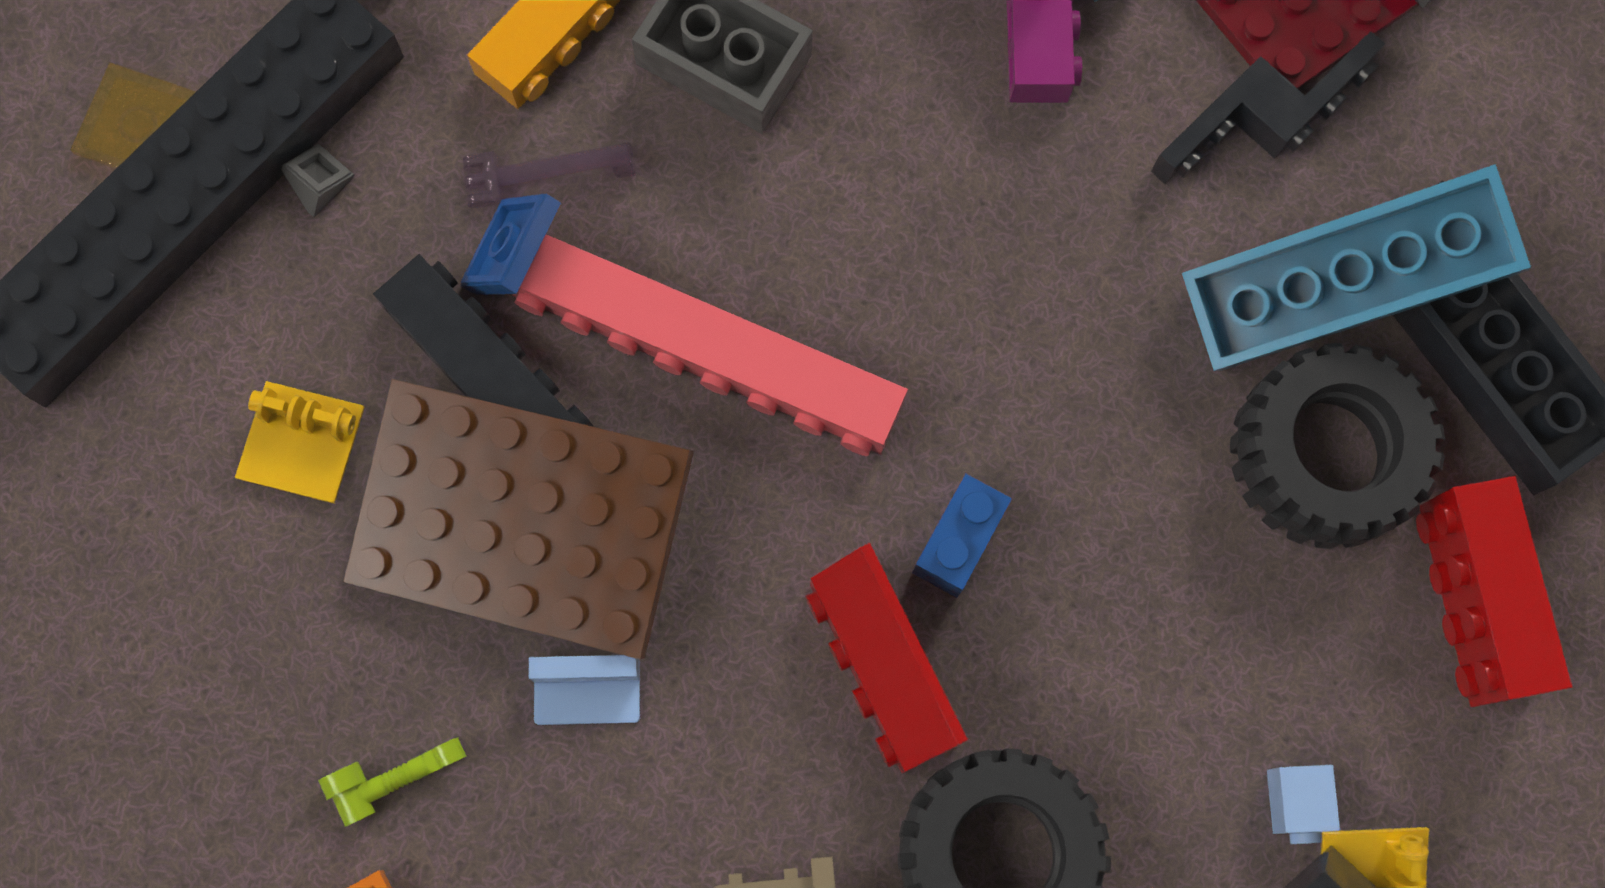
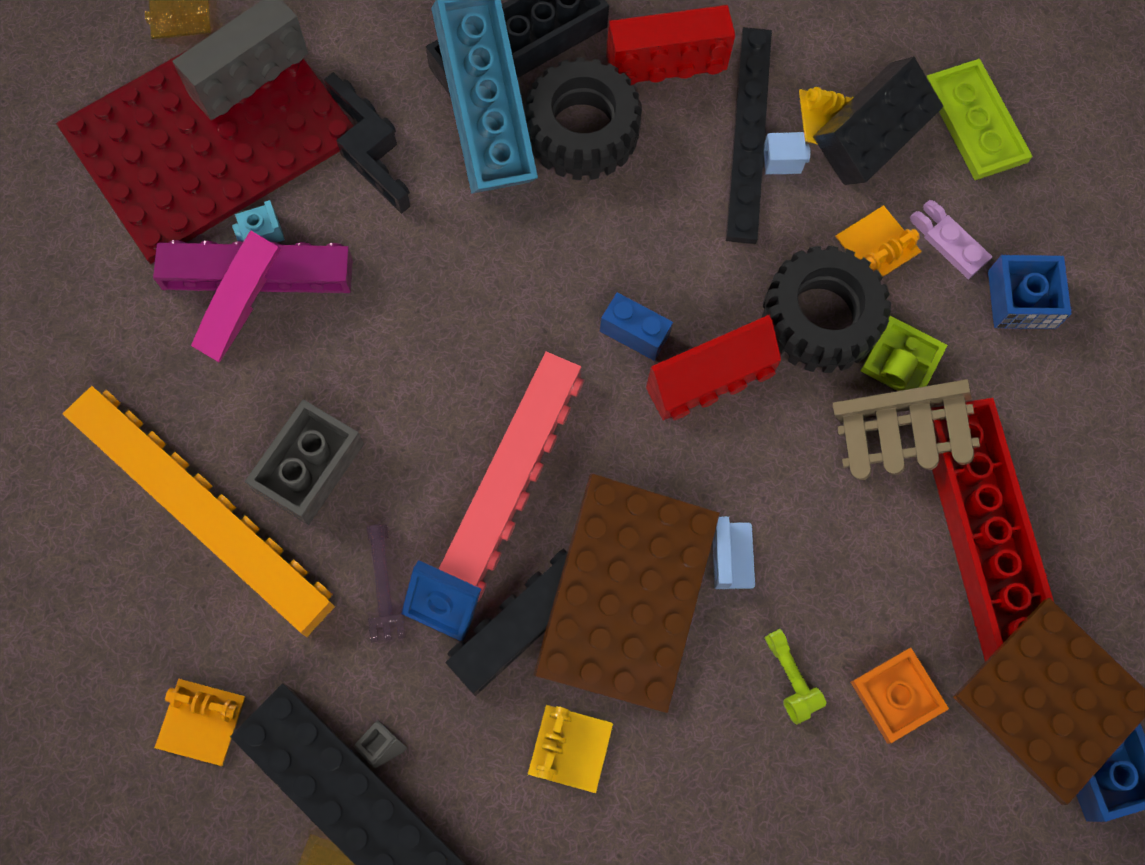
camera: 90 degrees left, 5 degrees down
none -> black plate [726,27,772,244]

